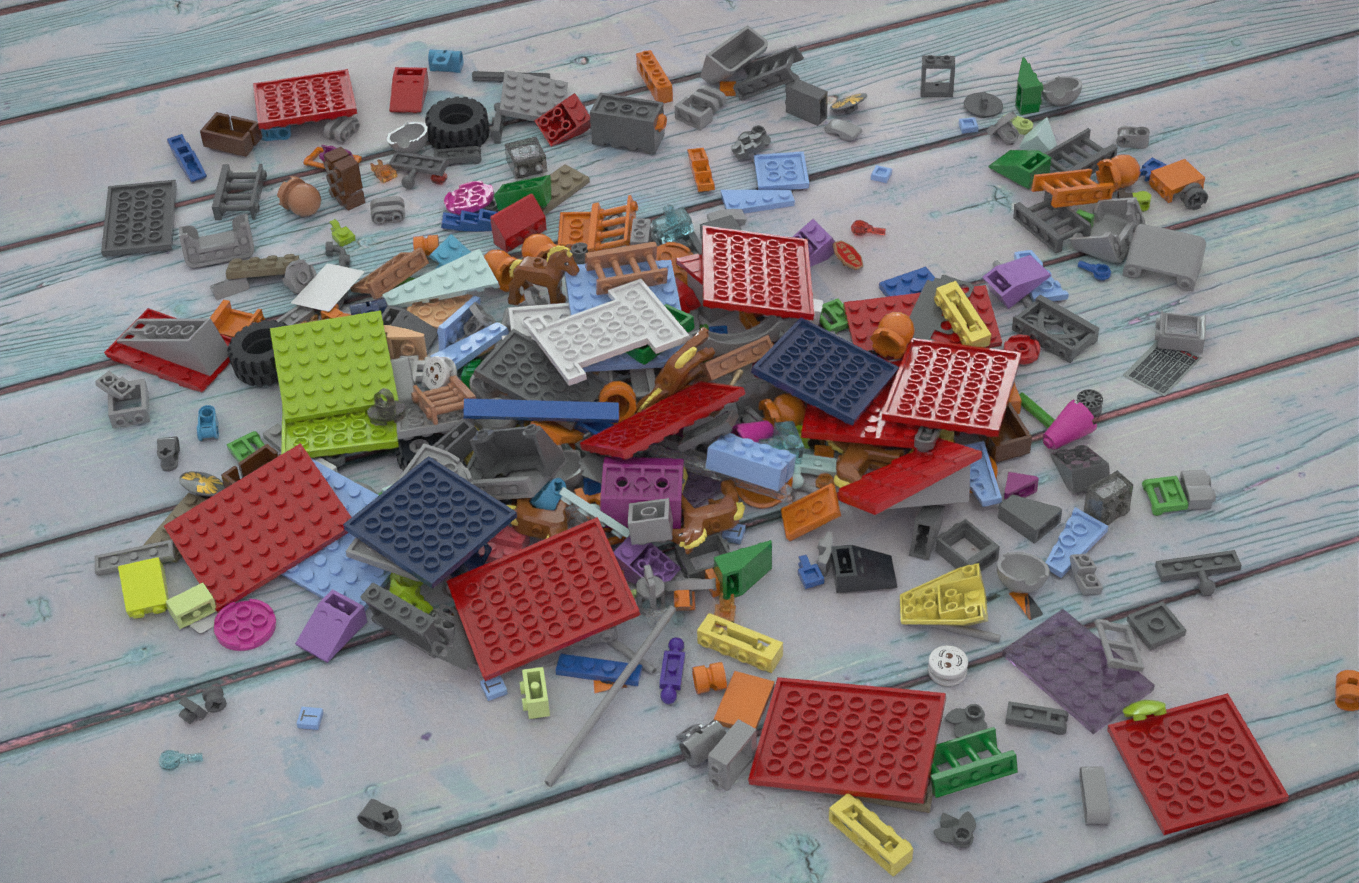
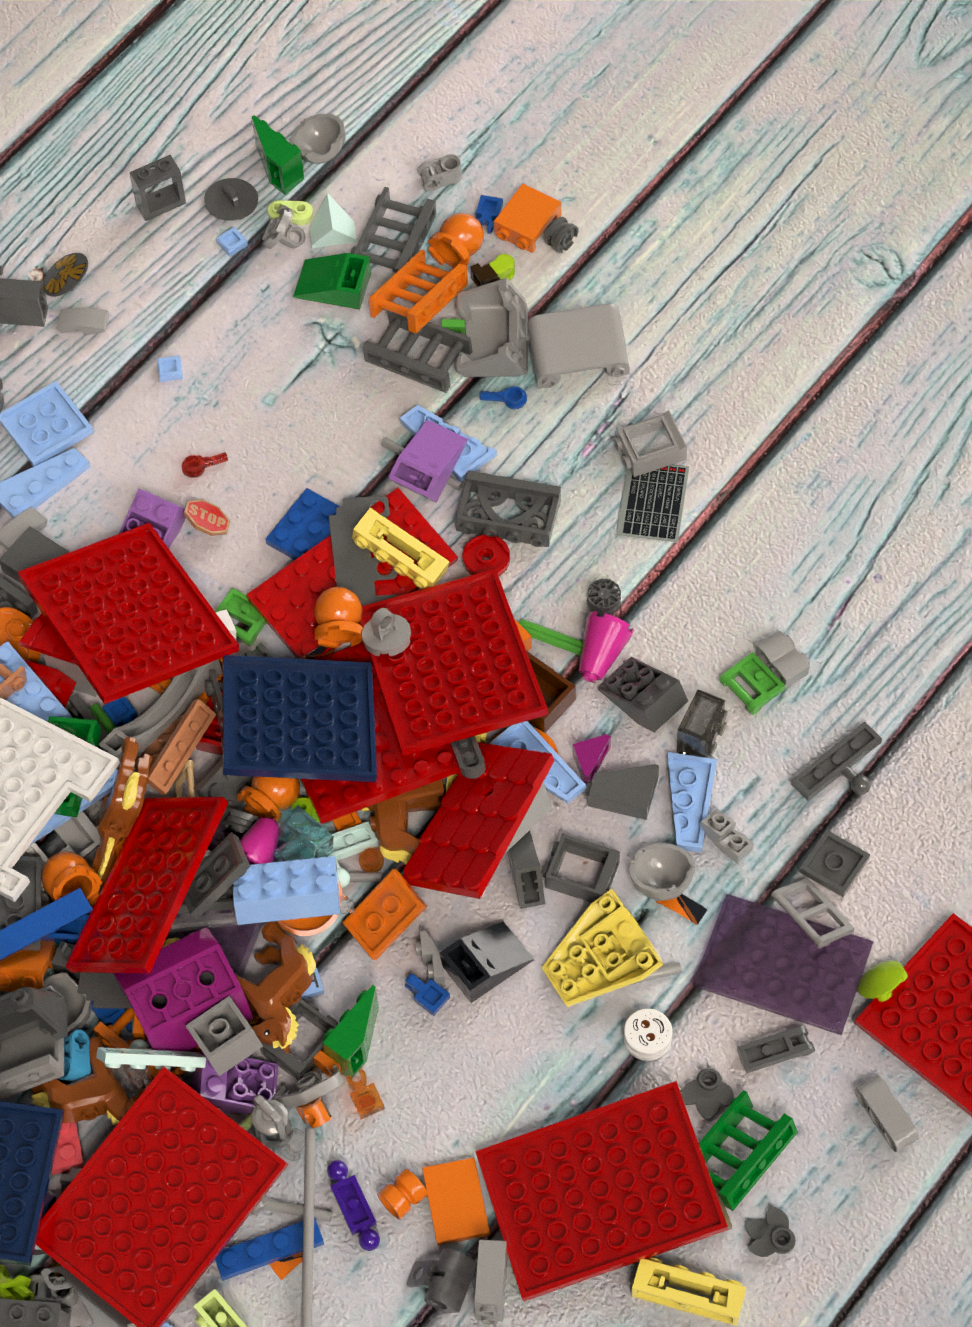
camera: 30 degrees left, 15 degrees up
light yellow brick [697,613,783,673] -> none
none -> light grey tile [362,608,411,656]

